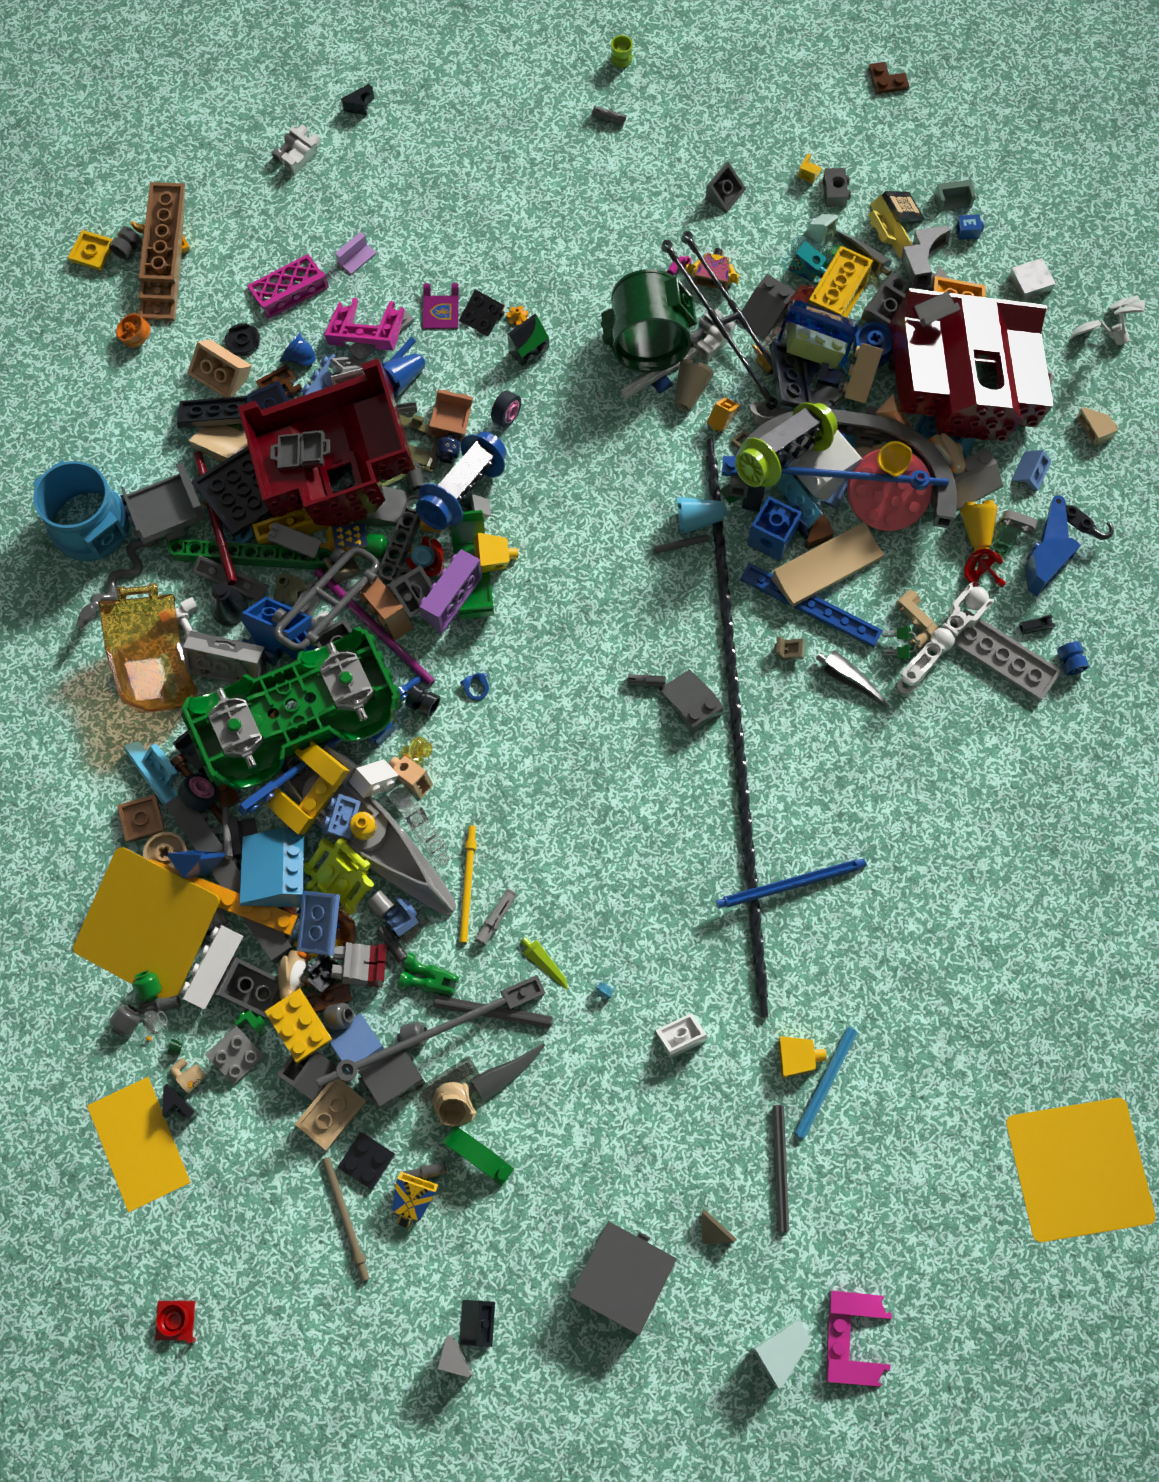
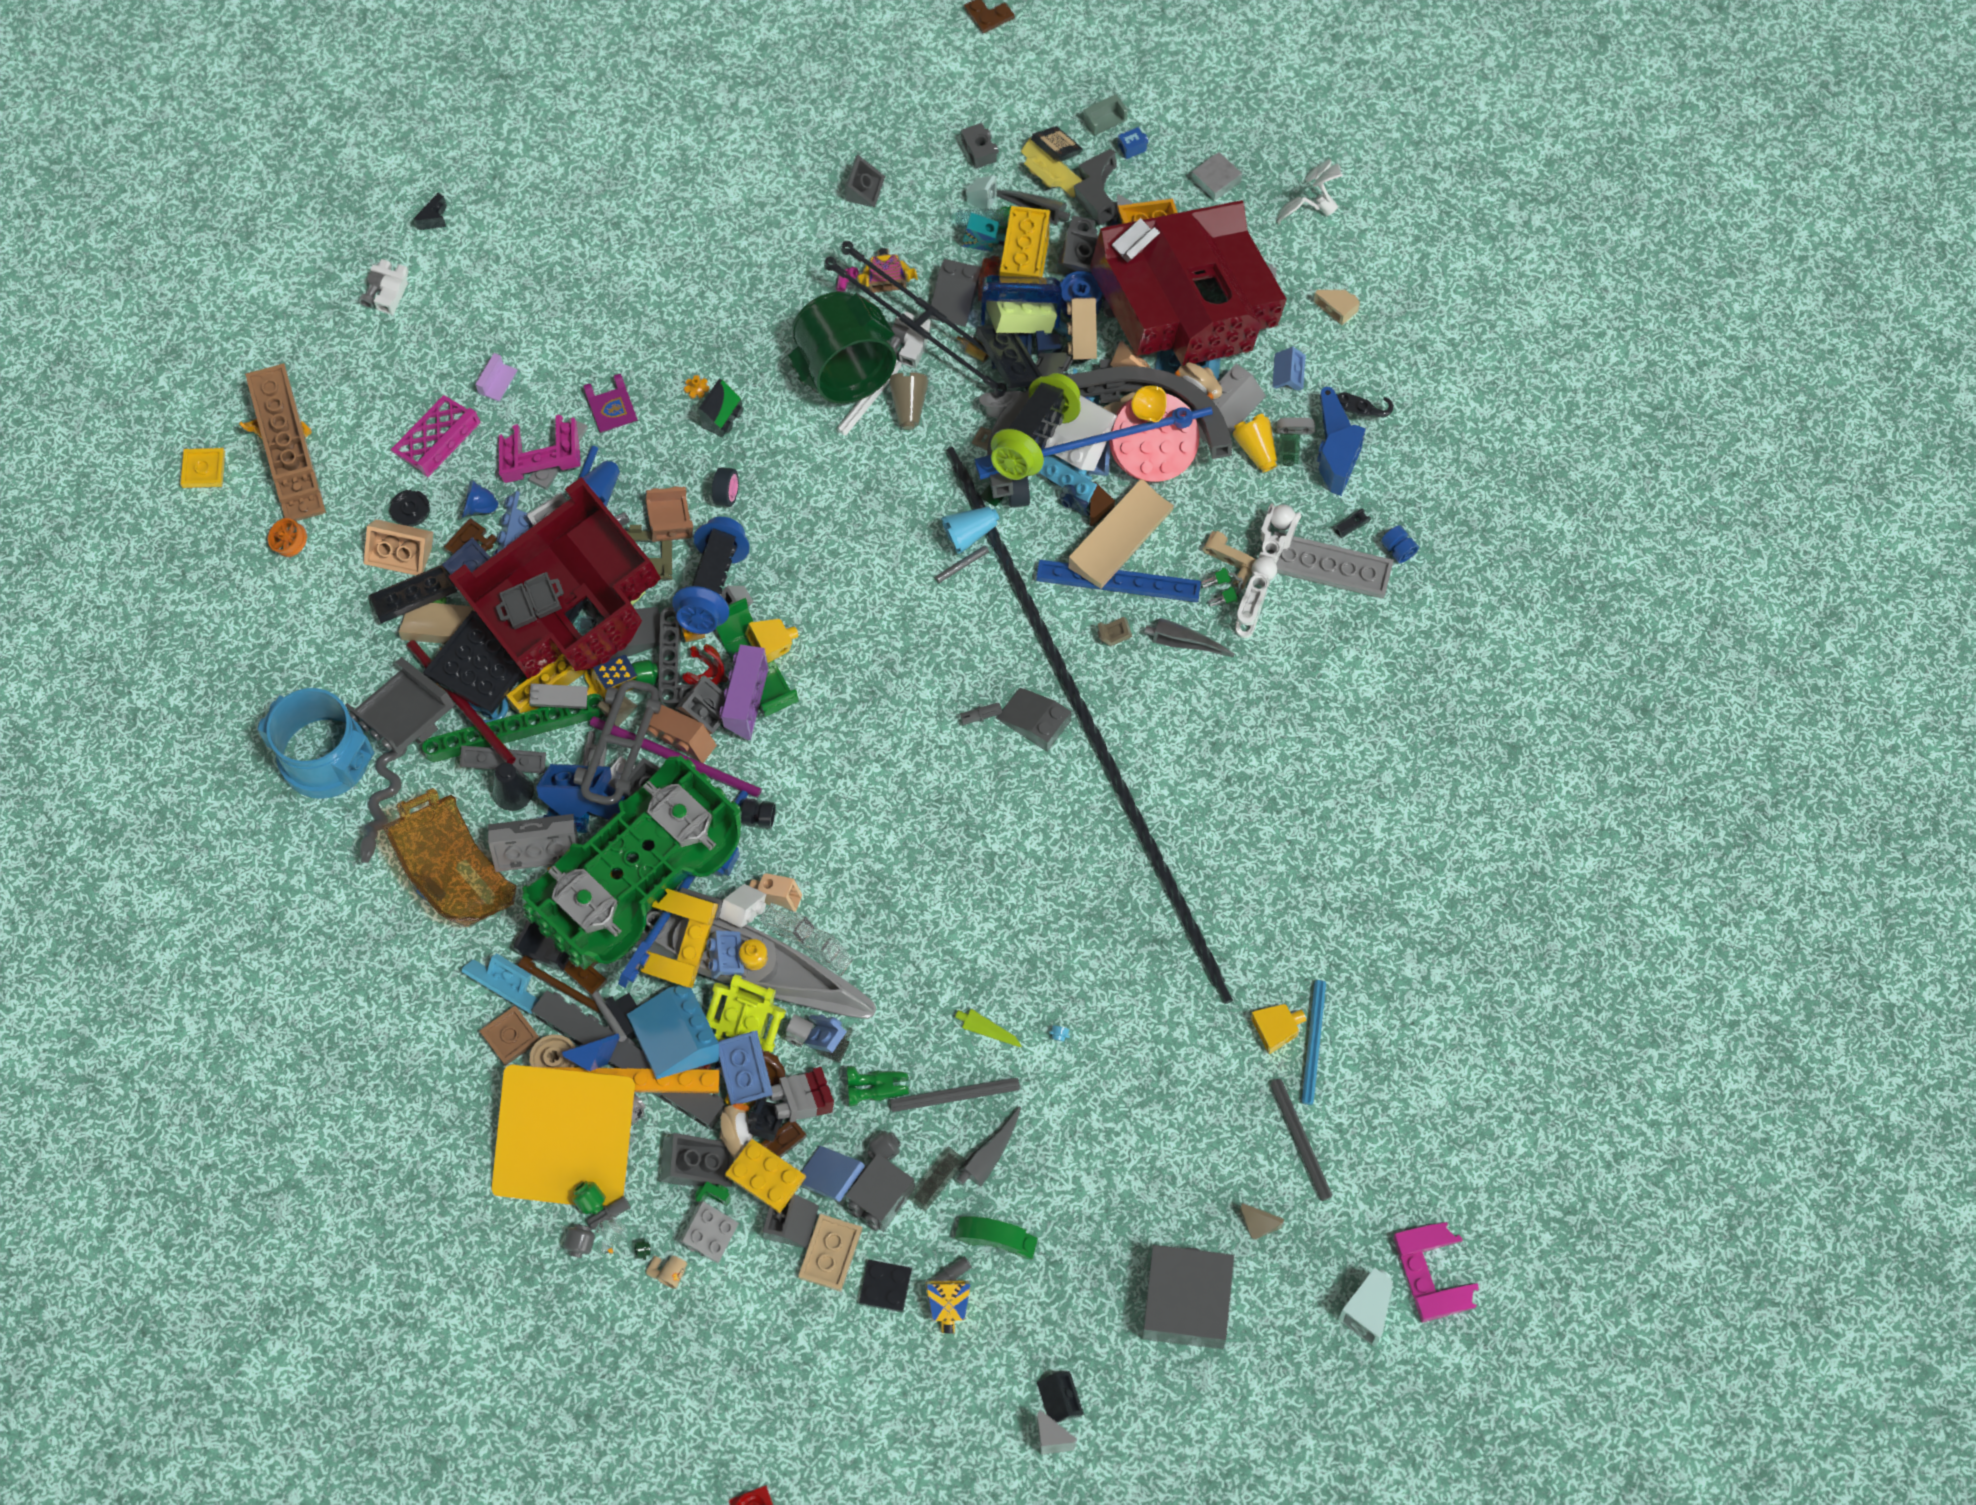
camera: 20 degrees left, 5 degrees down
yellow piece [87,1077,191,1213] -> none
dark grey wheel [109,226,142,260] -> none
white bar [158,597,199,641] -> none
black slope [162,1084,199,1120] -> none
black wheel [178,773,218,811] -> none
white brick [180,925,243,1009] -> none
olive plate [273,573,307,606] -> none
dark grey bar [316,975,546,1087] -> none
dark tan bar [322,1157,370,1282] -> none
dark grey head [323,1003,354,1031] -> none
light grey slope [330,356,362,375] -> none
dark grey axle [377,925,408,963] -> none
clear yellow animal [401,736,432,761] -> none
dark grey piece [405,461,424,491] -> none
medium azure animal [410,545,435,568] -> none
tan helmet [432,1082,477,1127] -> none
dark blue head [436,435,461,463] -> none
black hinge [459,289,505,337] -> none
yellow bar [459,826,477,943] -> none
blue piece [460,673,489,700] -> none
light grey pin [475,888,517,945] -> none
dark grey pin [591,105,627,126] -> none
lime wheel [611,35,633,68] -> none
dark blue piece [652,375,674,394] -> none
white slope [656,1013,708,1059] -> none
light orange slope [707,397,741,431] -> none
blue piece [716,858,866,909] -> none
blue brick [747,496,802,561] -> none
yellow panel [798,153,822,184] -> none
red helmet [964,548,1006,588] -> none
yellow piece [1006,1098,1156,1242] -> none

